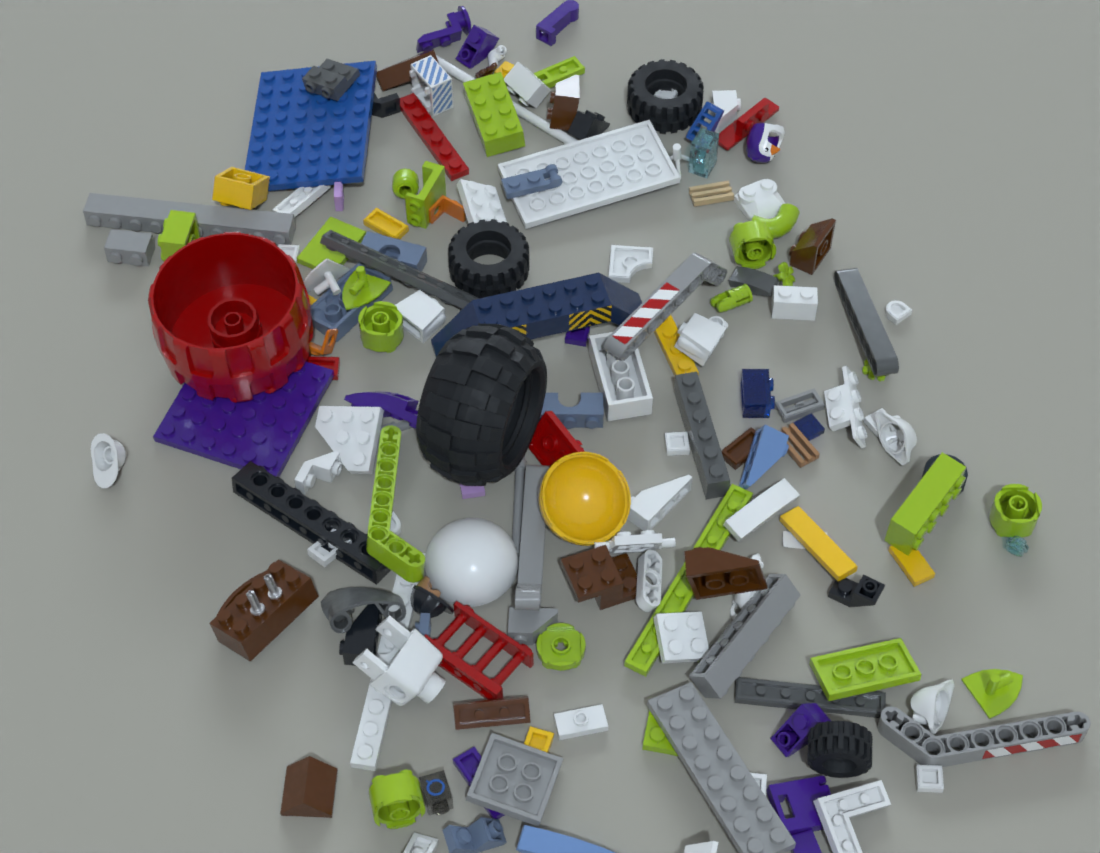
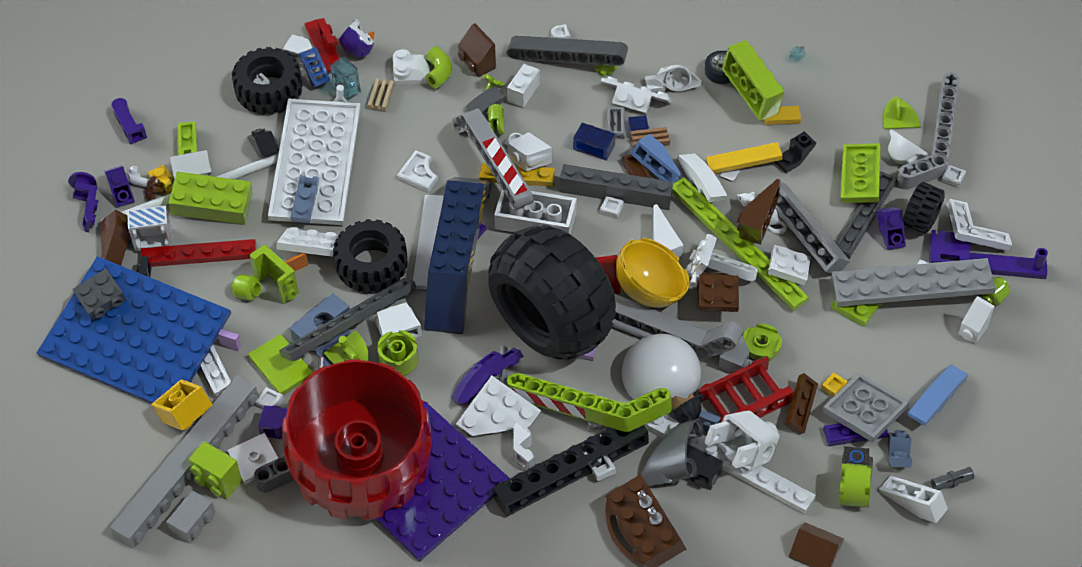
camera: 65 degrees left, 0 degrees up
yellow tile [363,208,409,239] -> none
reddish brown slope [546,75,580,131] -> none
white plate [554,704,608,740] -> none
lime brick [729,220,776,269] -> none
lime brick [989,484,1042,538] -> none

